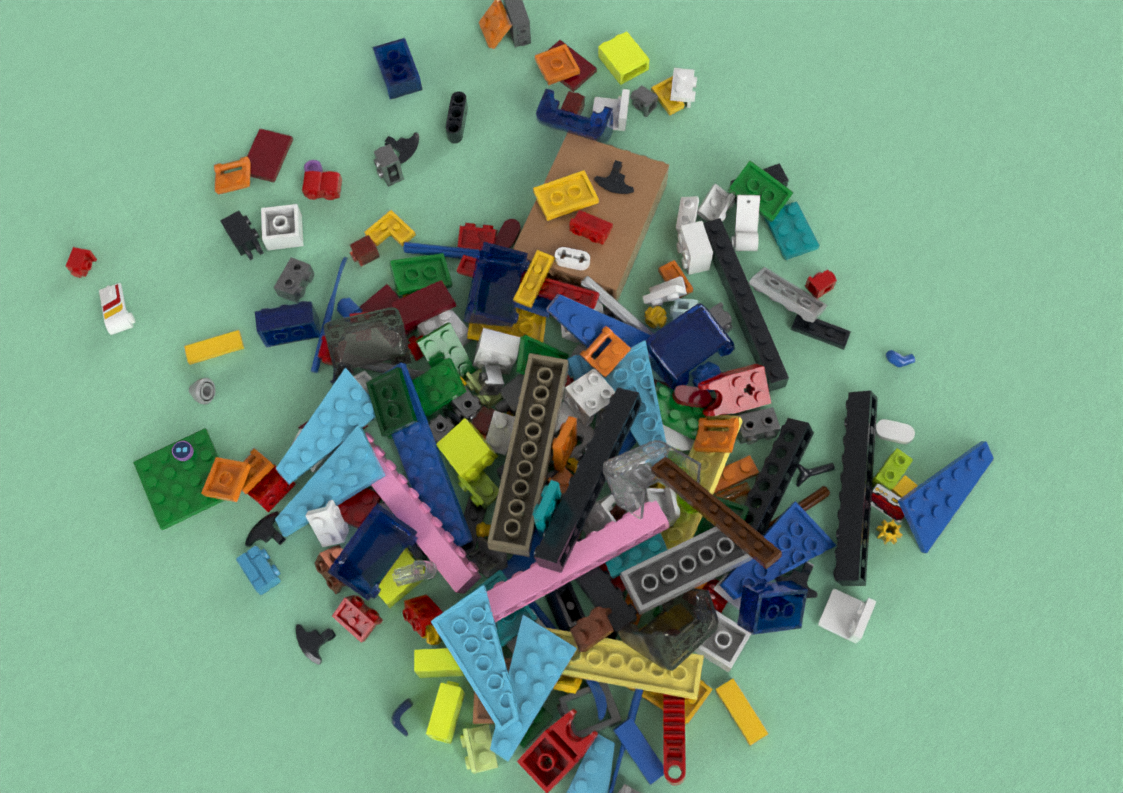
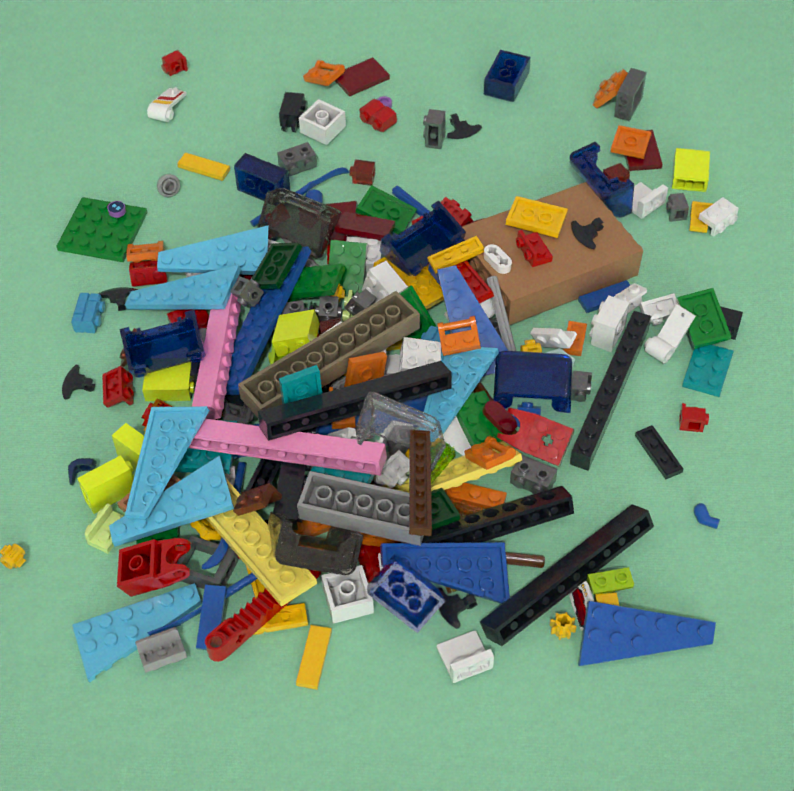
camera: 40 degrees right, 15 degrees down
orange plate [201,457,251,502] -> none
white bracket [306,500,349,547] -> none
yellow plate [364,210,416,247] -> none
clear piece [392,560,437,587] -> none
black beam [446,91,468,143] -> none
light grey plate [749,267,828,323] -> none
black piece [796,463,835,487] -> none
white tile [876,419,915,444] -> none
none -> flat silver brick [230,277,264,307]
none -> blue tile [578,280,630,313]

